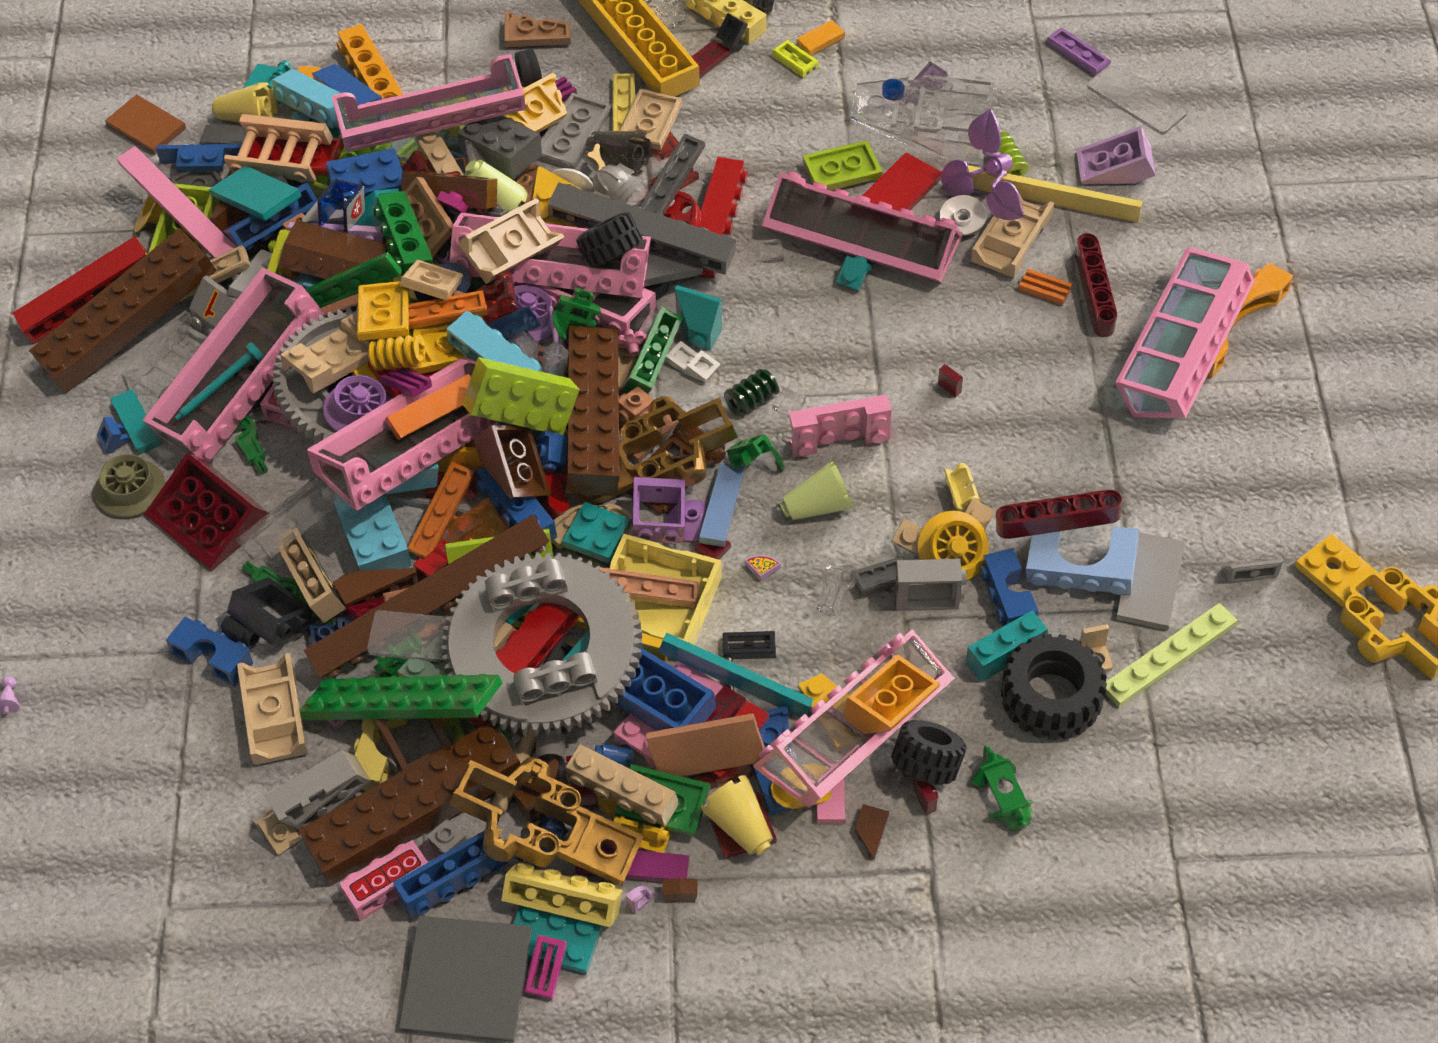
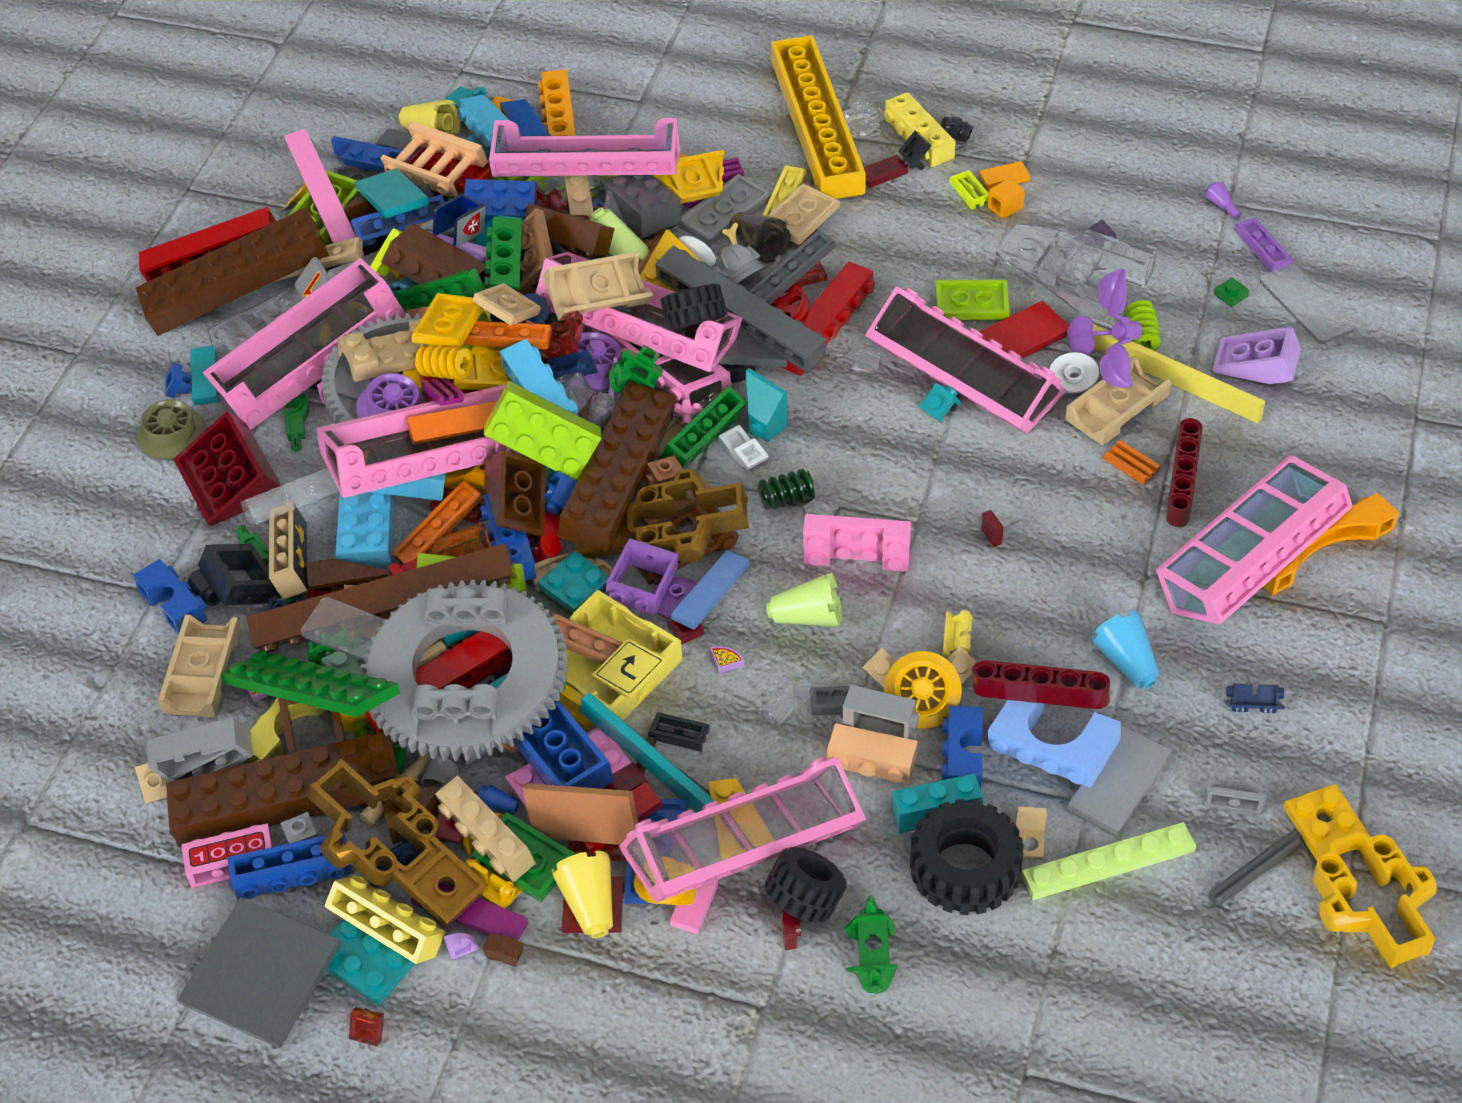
camera: 20 degrees right, 5 degrees down
dark orange tile [105,94,186,154] -> none
teal piece [175,342,264,420] -> none
dark pink plate [437,191,469,213] -> none
medium nougat wing [504,10,571,47] -> none
black tyre [515,49,542,88] -> none
dark pink tile [524,935,567,999] -> none
green piece [726,434,786,470] -> none
light orange slope [843,654,940,734] -> none
reddish brown tile [855,804,889,860] -> none
clear blue tile [882,79,905,101] -> none
none -> clear red tile [349,1007,384,1046]
none -> light yellow piece [592,638,667,700]
none -> light nougat brick [827,723,918,784]
none -> light orange brick [988,178,1025,219]
none -> medium azure cone [1091,610,1160,689]
none -> medium lavender cone [1205,182,1241,219]
none -> dark grey axle [1208,832,1301,906]
none -> green plate [1214,277,1249,307]
none -> dark blue hinge [1224,683,1285,713]

